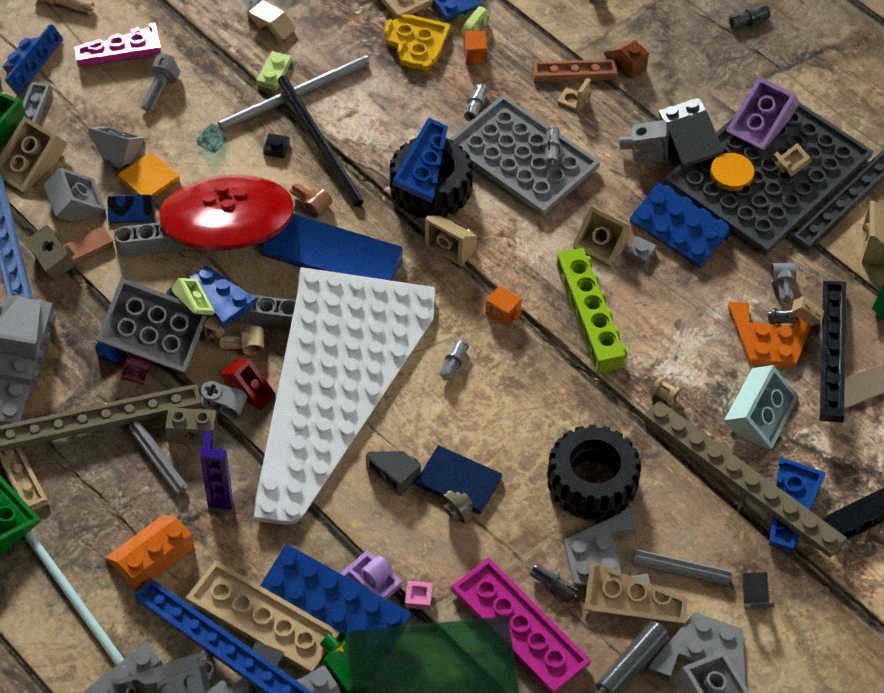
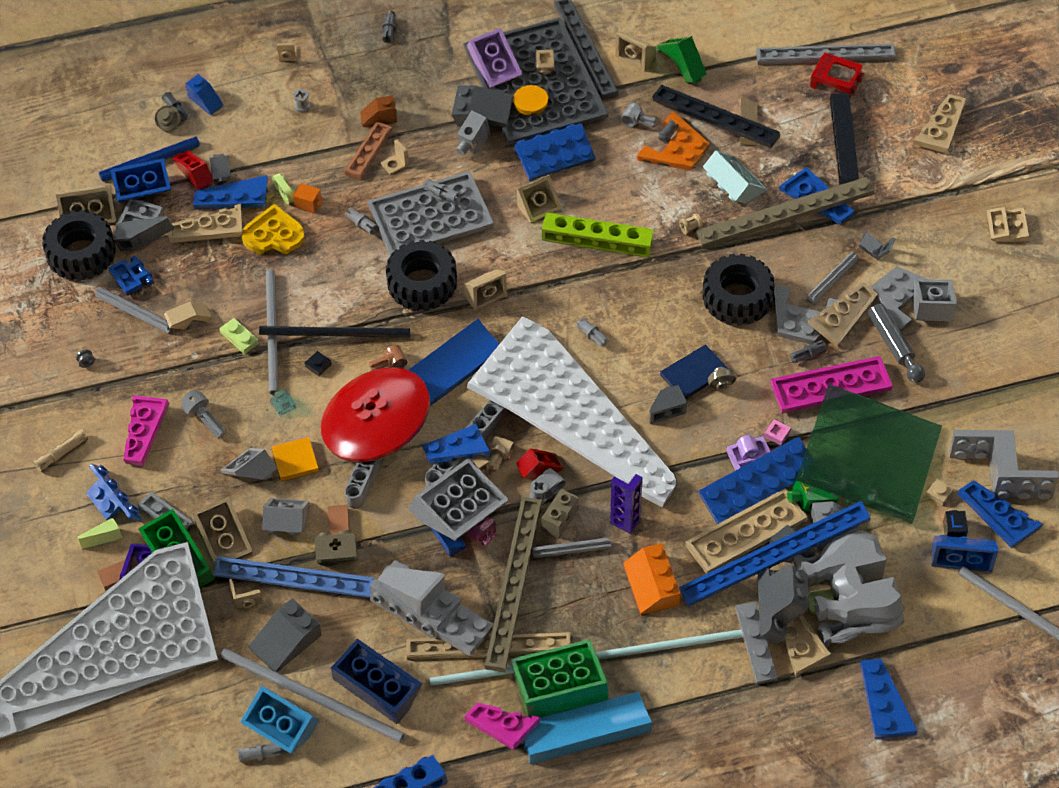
camera: 60 degrees left, 0 degrees up
blue slope [107,194,153,223] -> none
yellowish green slope [172,278,215,315] -> none
blue wing [392,117,448,203] -> none
orange brick [485,285,522,327] -> none
light grey plate [626,236,657,266] -> none
tan piece [791,296,824,327] -> none

